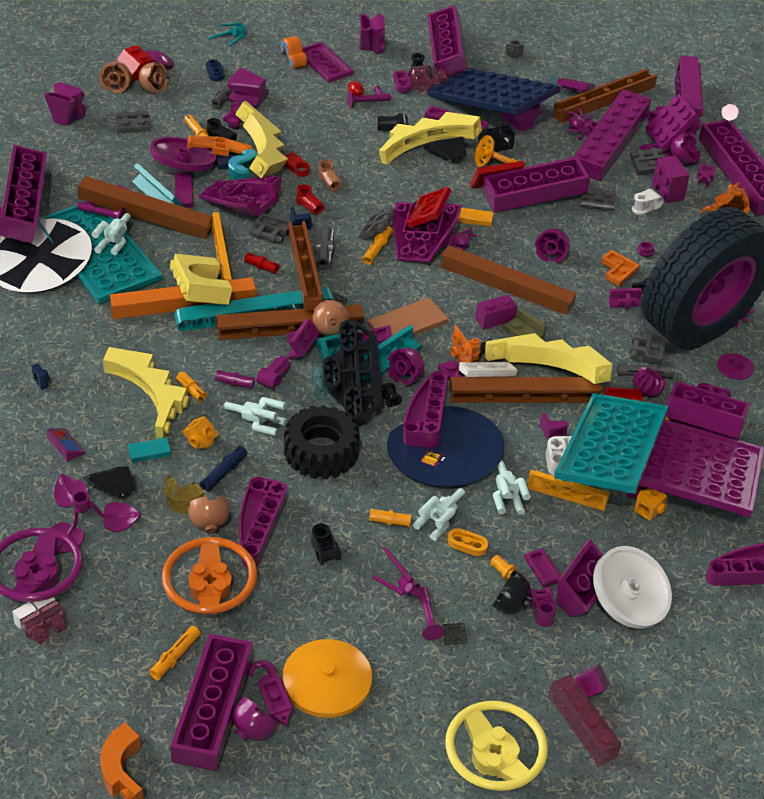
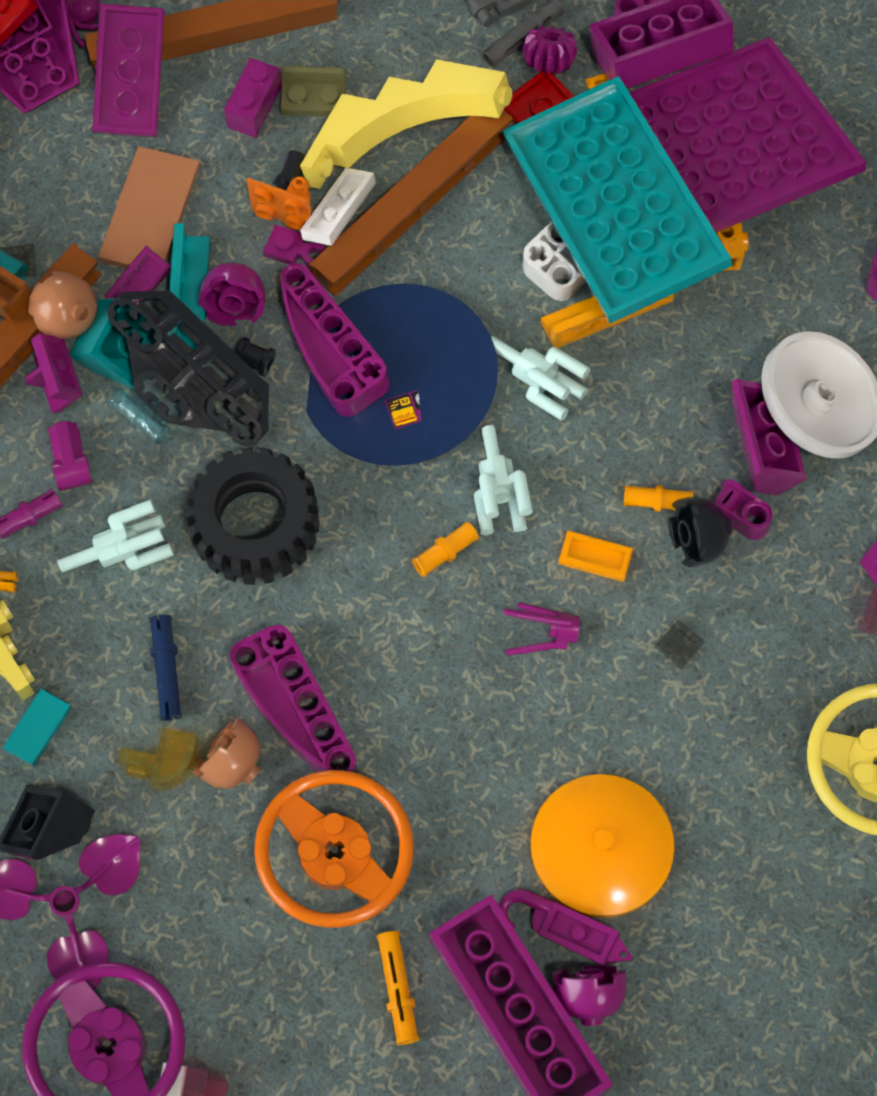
camera: 40 degrees left, 25 degrees up
light orange brick [182,416,219,449] -> none
black piece [311,523,341,565] -> none
magenta piece [405,583,445,640] -> none
light orange plate [448,528,488,556] -> none
magenta tile [524,548,561,588] -> none
magenta panel [539,413,568,440] -> none
none -> magenta tile [92,3,165,138]
none -> light orange tile [558,530,633,582]

